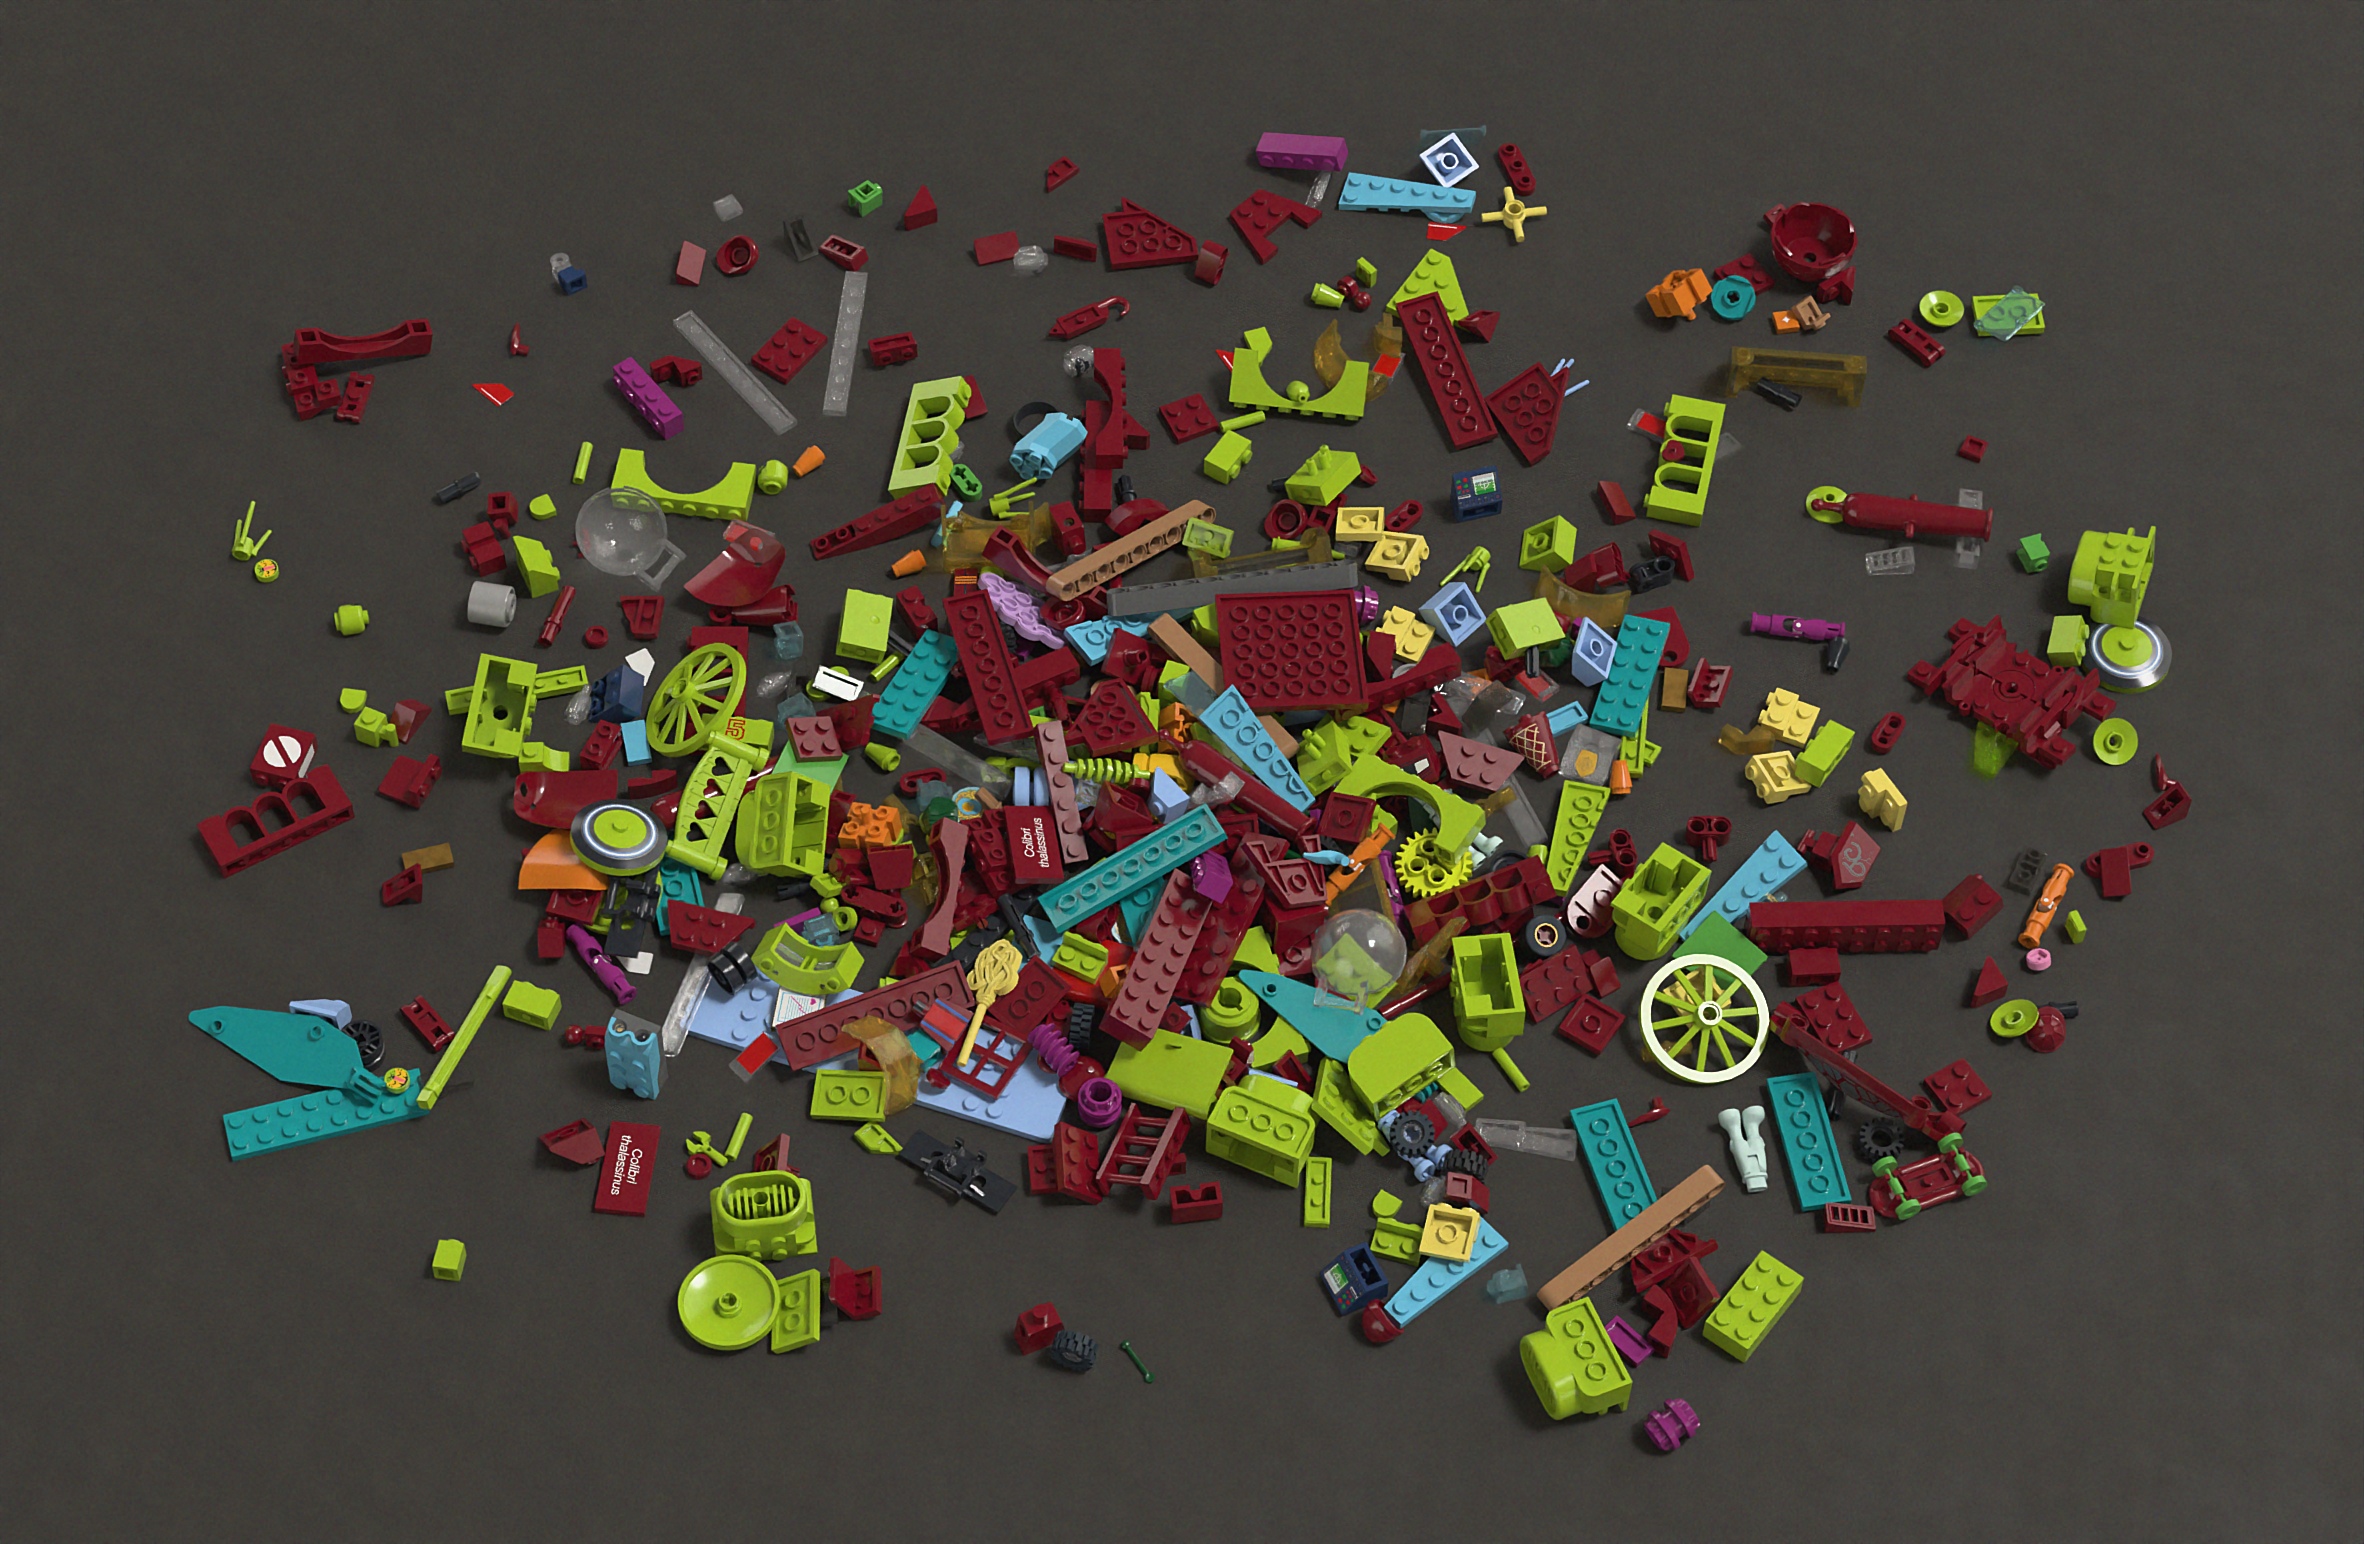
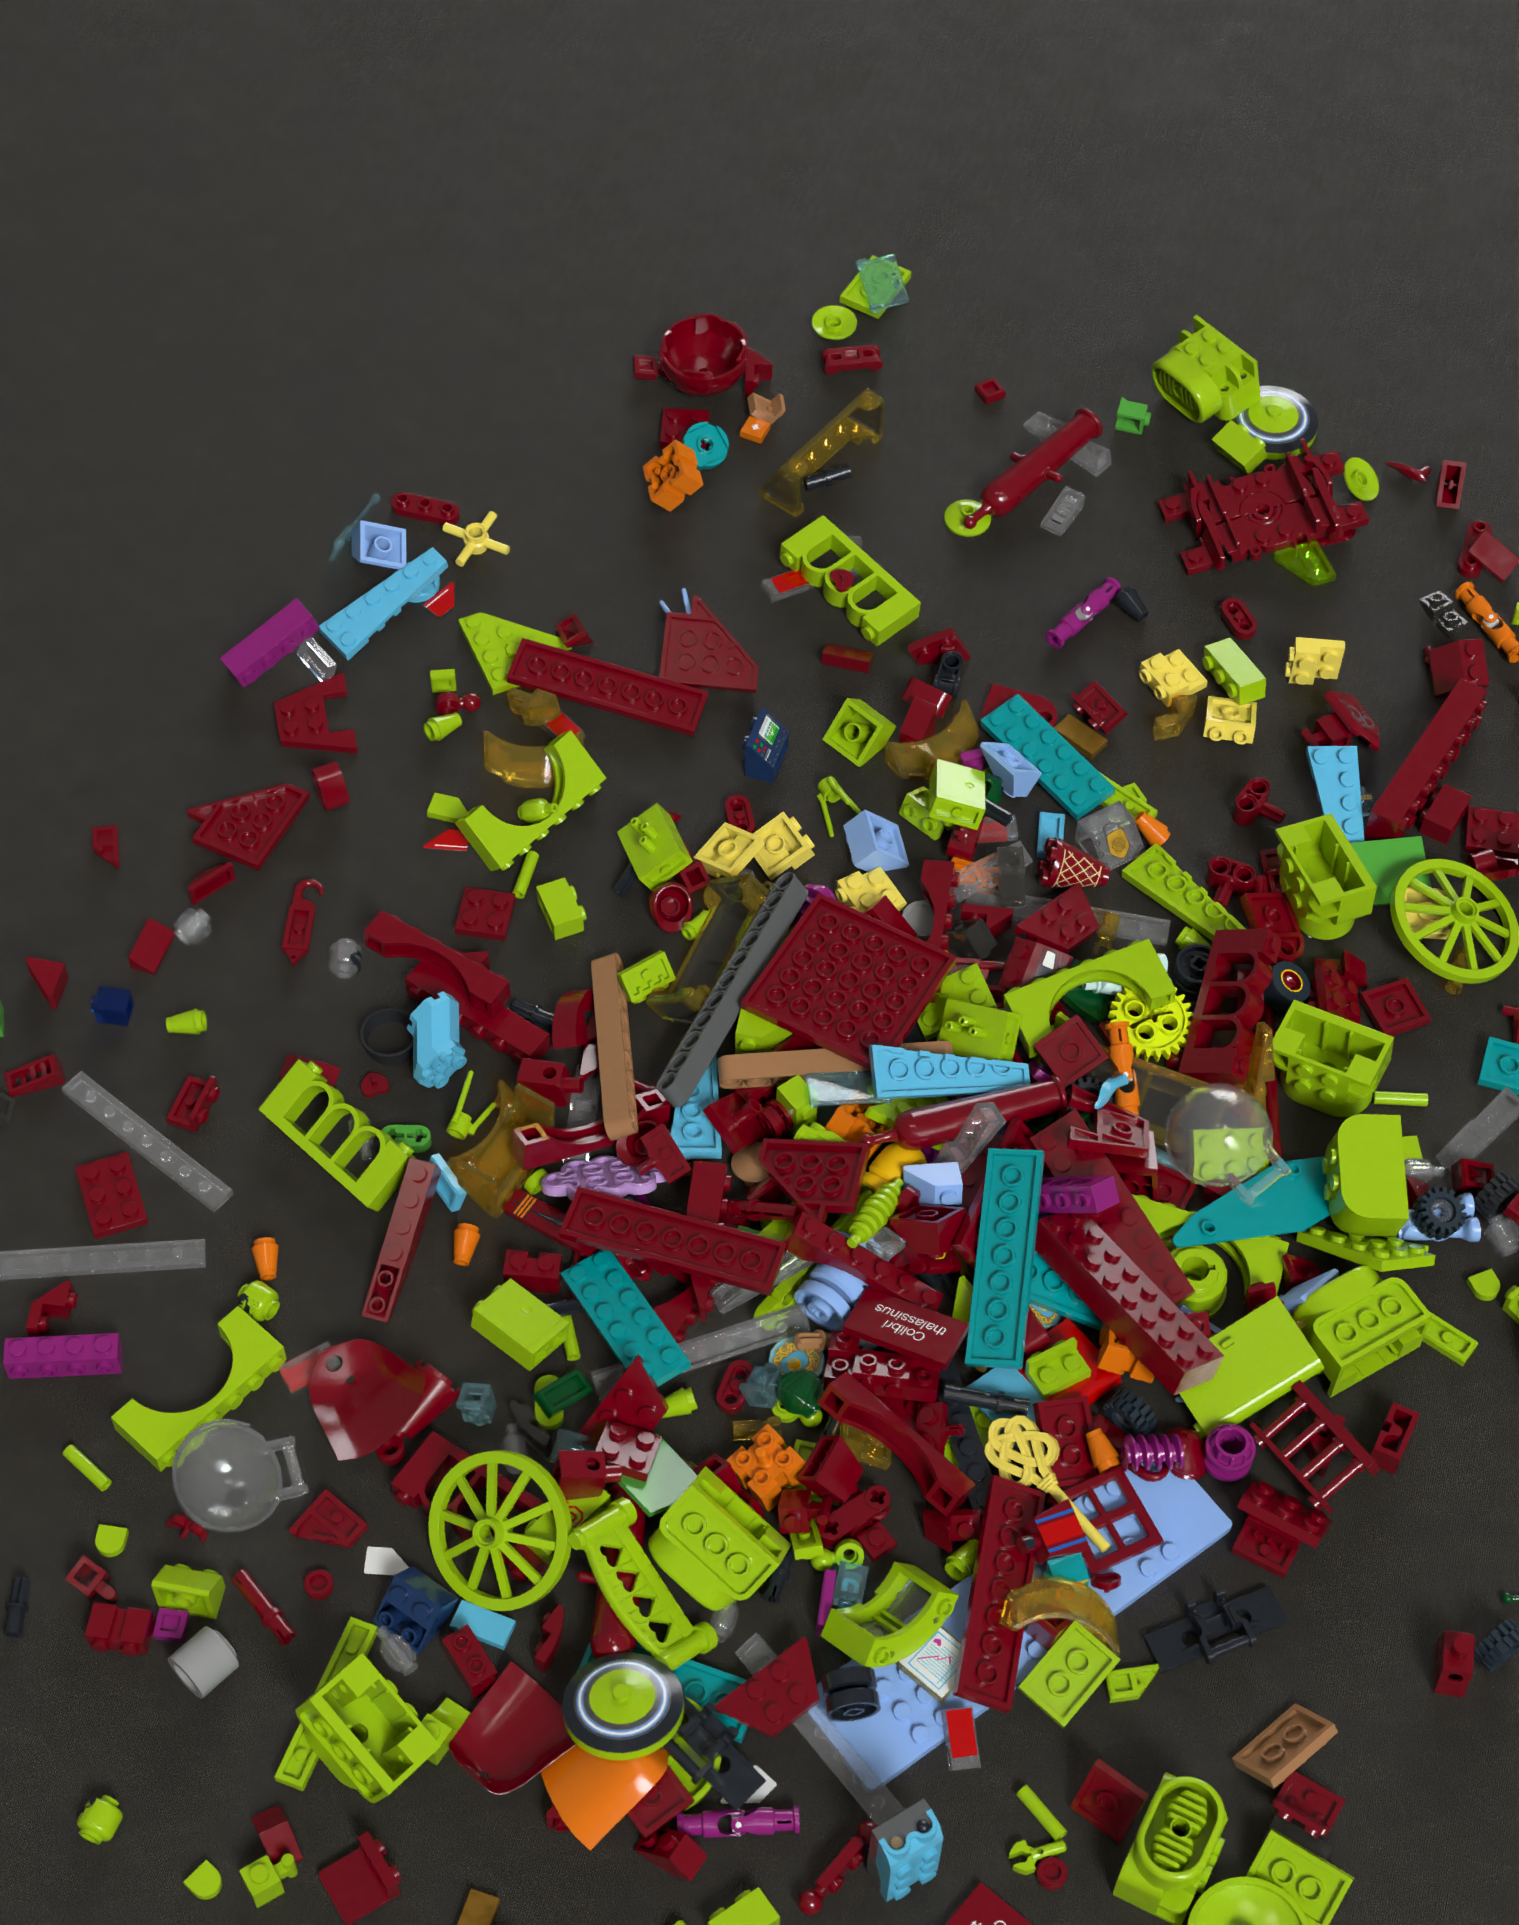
camera: 55 degrees left, 0 degrees up
none -> clear blue brick [91,986,134,1026]
none -> magenta tile [153,1607,190,1643]
none -> lime cone [166,1008,207,1034]
none -> dark red piece [361,1073,389,1098]
none -> dark red torso [551,1450,622,1500]
none -> dark red plate [635,1123,692,1185]
none -> orange cone [1085,1428,1120,1473]
none -> medium nougat plate [1232,1703,1338,1788]

